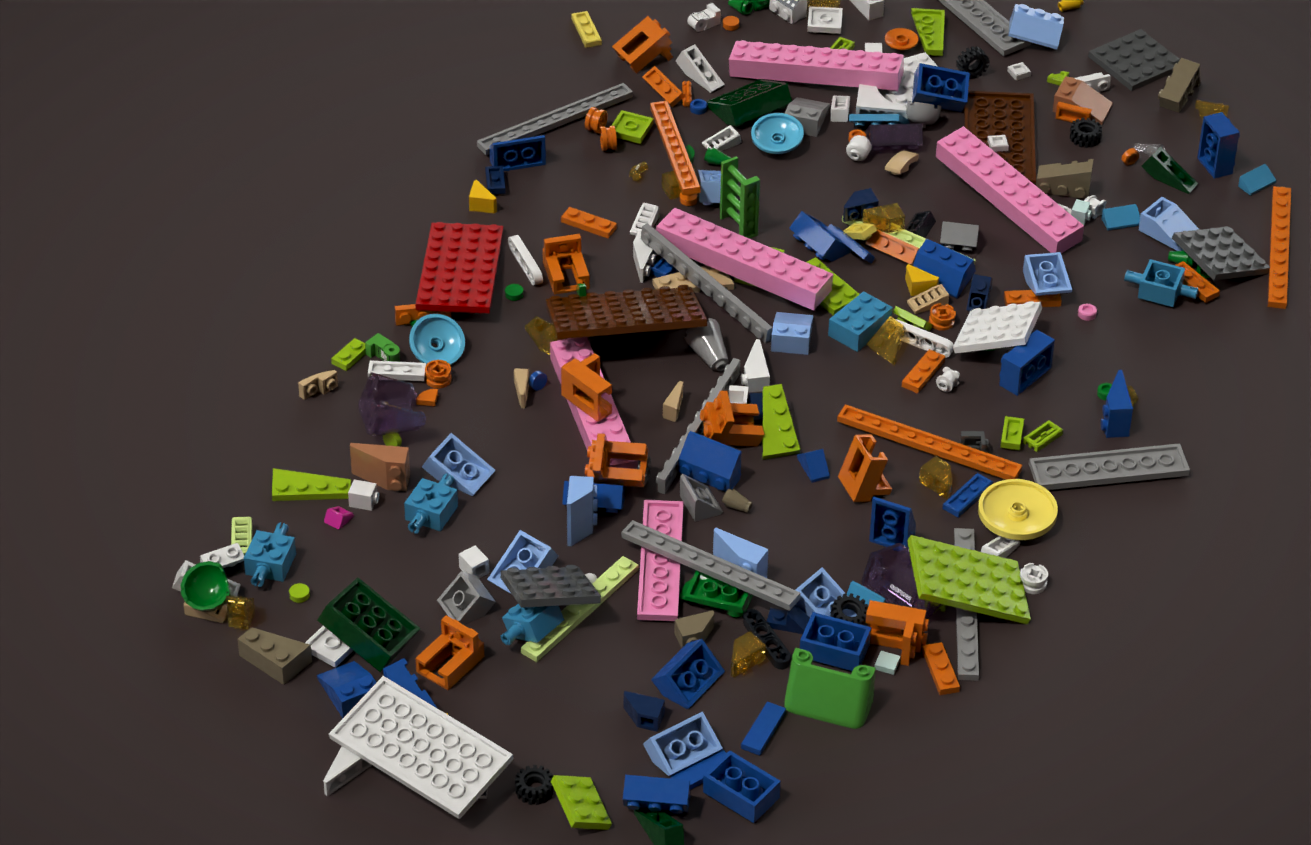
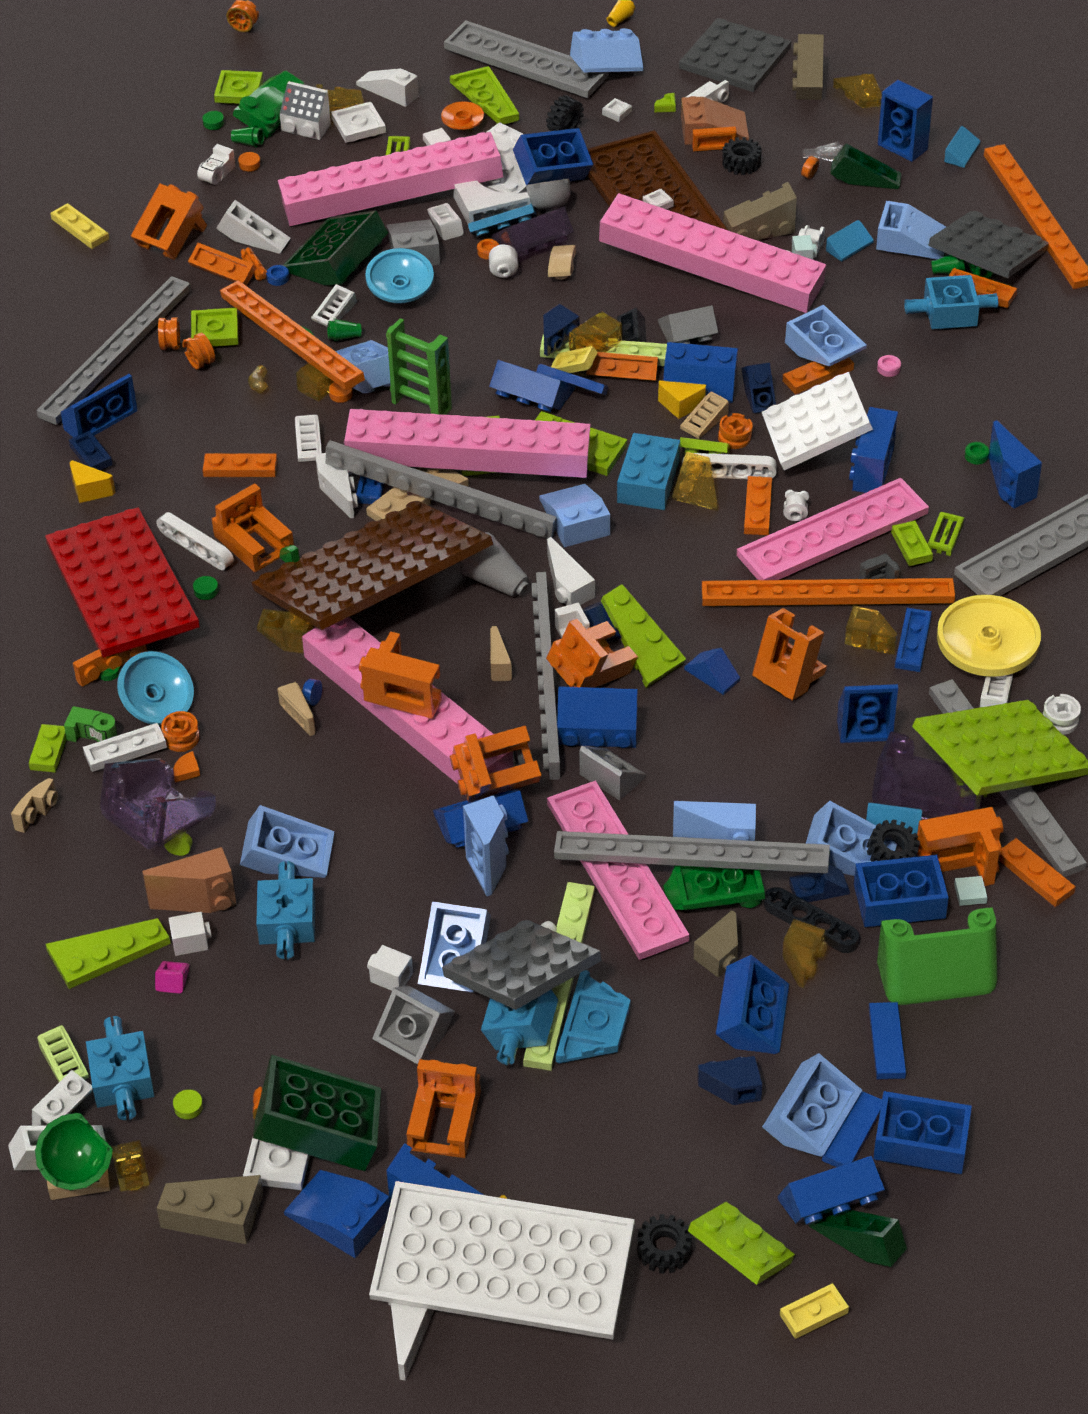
camera: 25 degrees left, 5 degrees up
dark tan cone [722,489,753,513] -> none
none -> dark azure wing [556,970,631,1063]
none -> bright pink plate [737,478,929,580]

